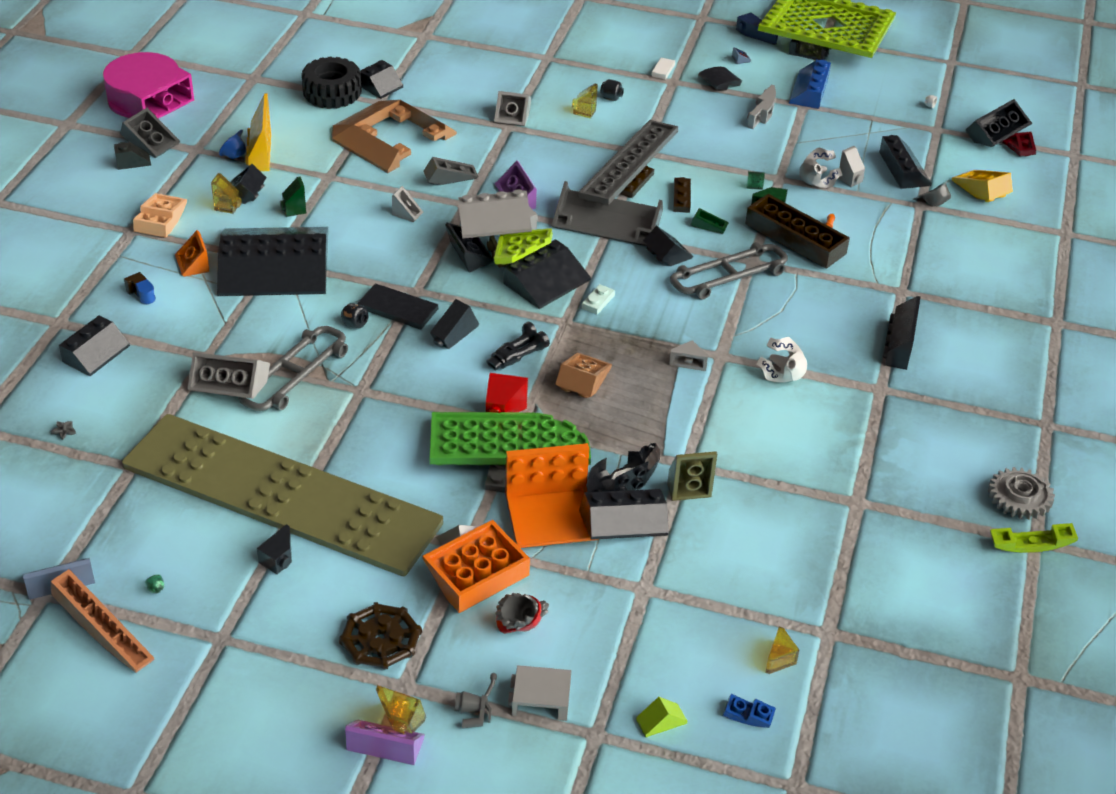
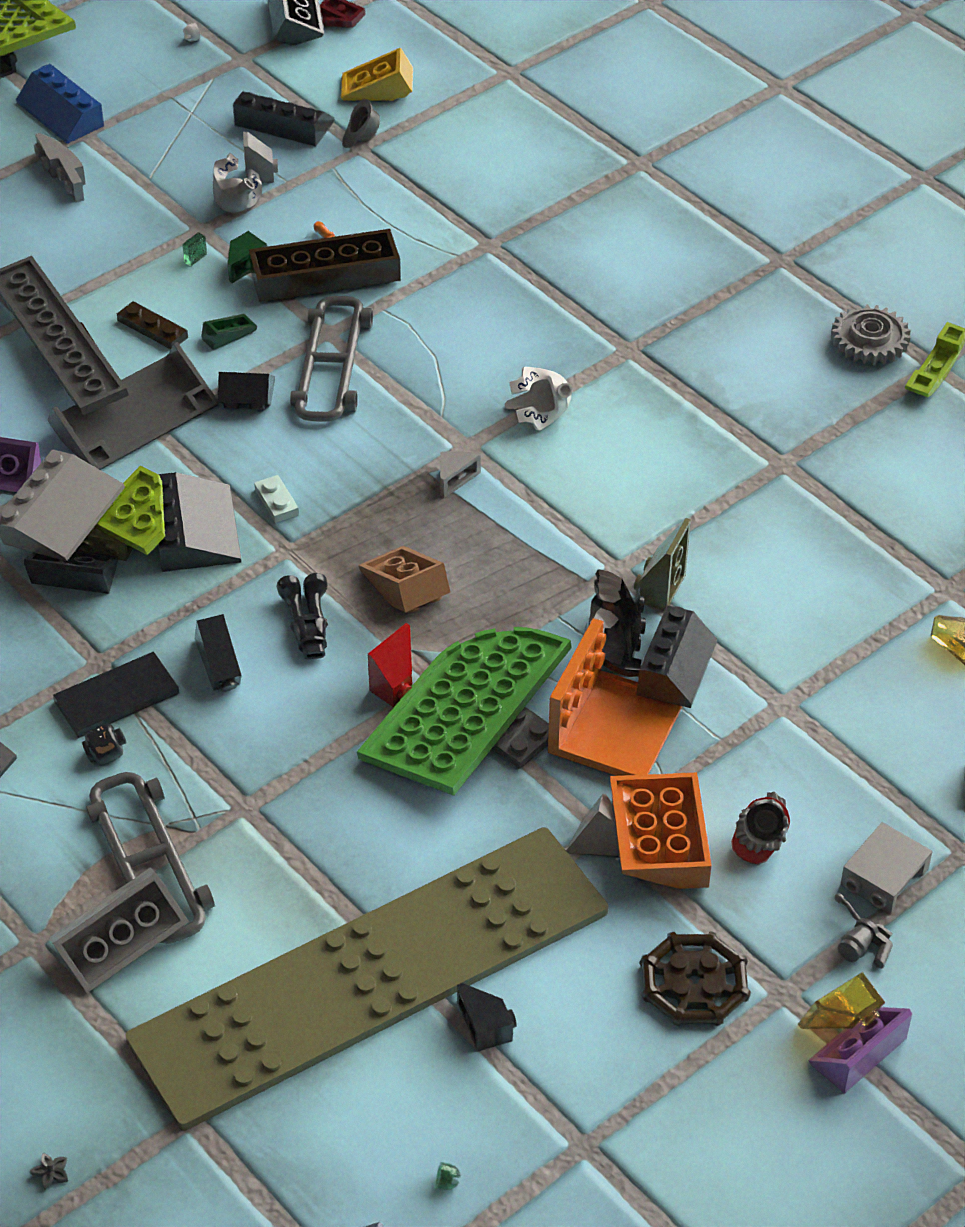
camera: 55 degrees left, 5 degrees up
black slope [883,296,921,370] -> none

